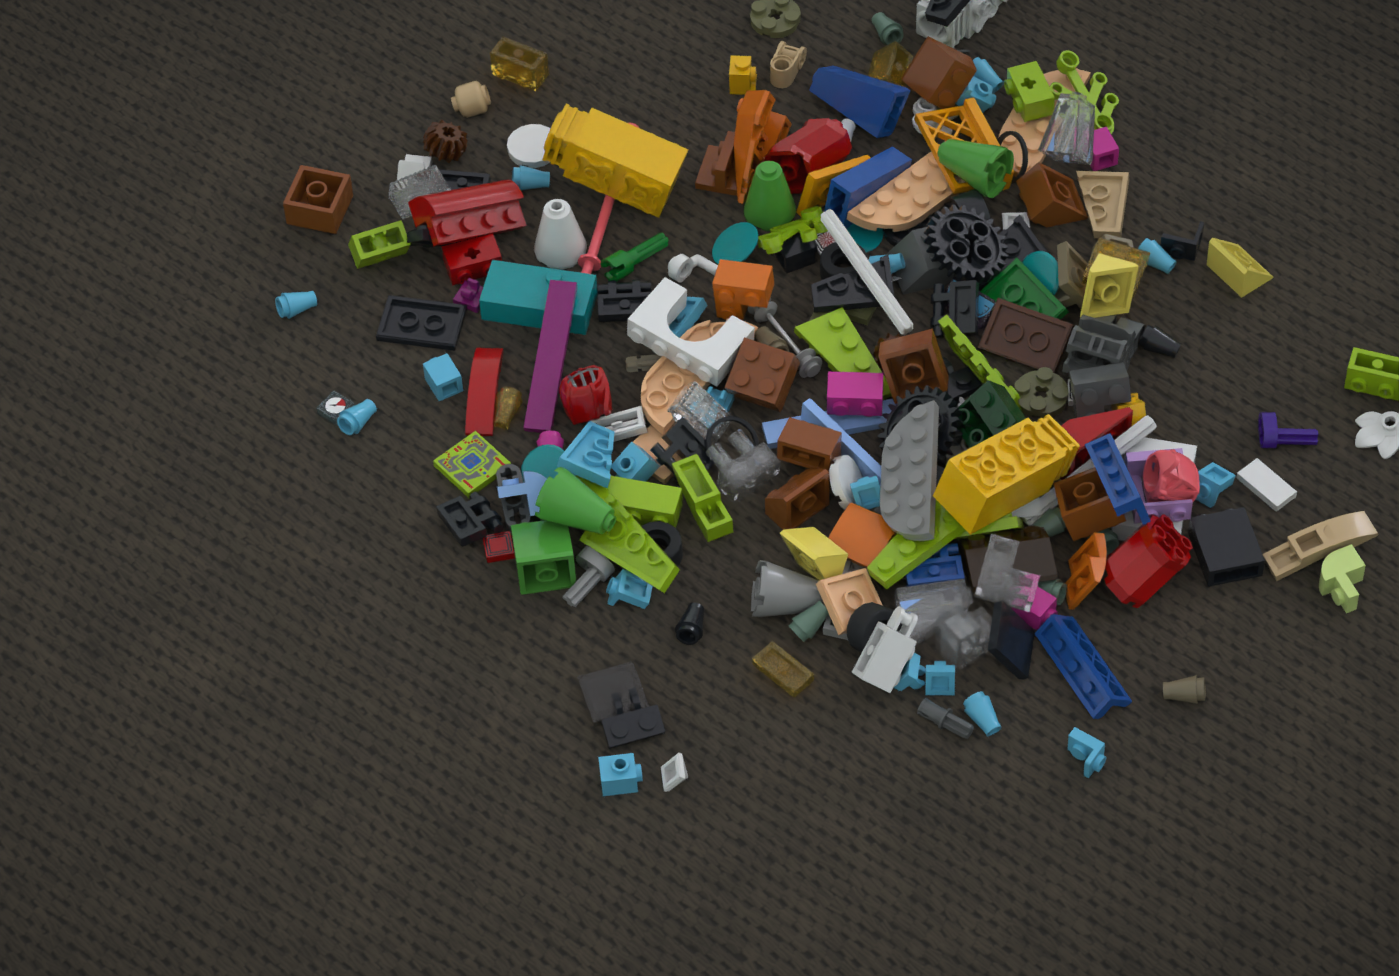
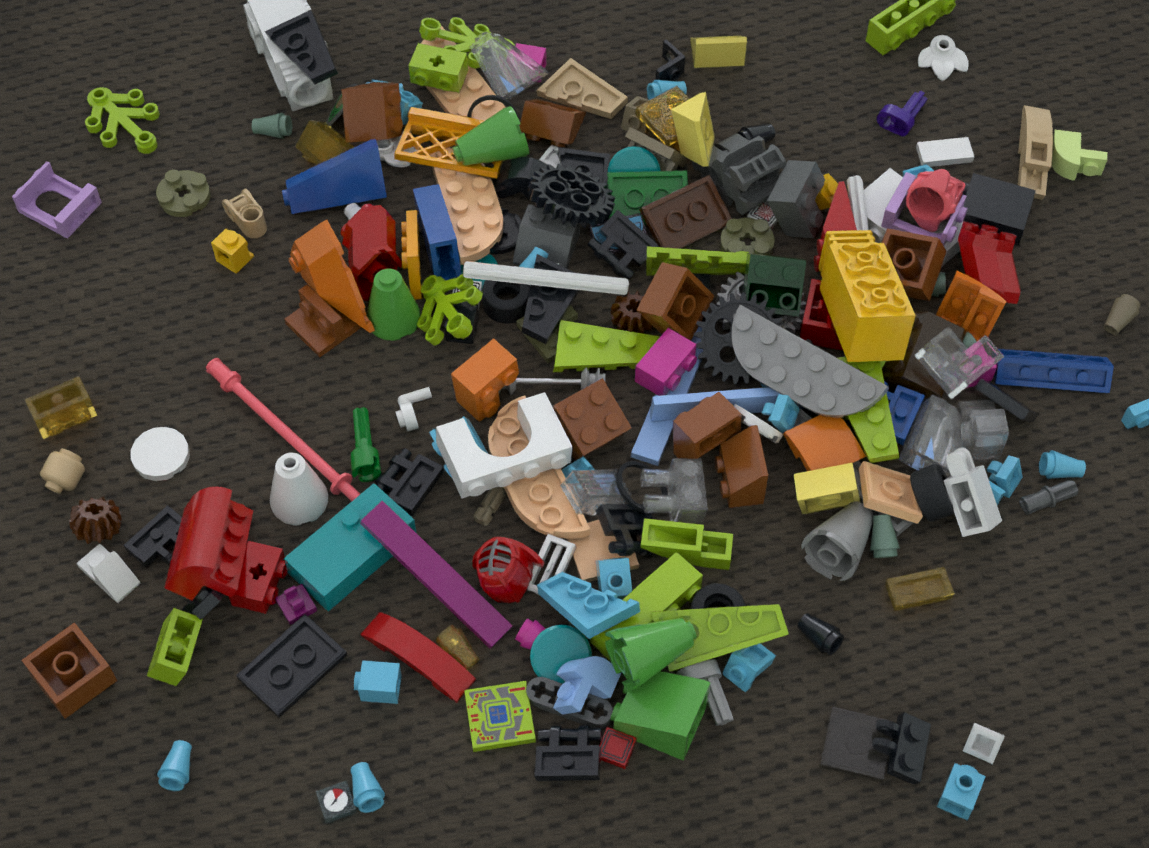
camera: 60 degrees left, 5 degrees up
clear brick [388,165,451,219] -> none
medium azure cone [512,165,550,191] -> none
yellow piece [542,103,688,218] -> none
teal piece [712,222,758,264] -> none
dark tan cone [755,326,789,352] -> none
blue fence [1085,433,1151,525] -> none

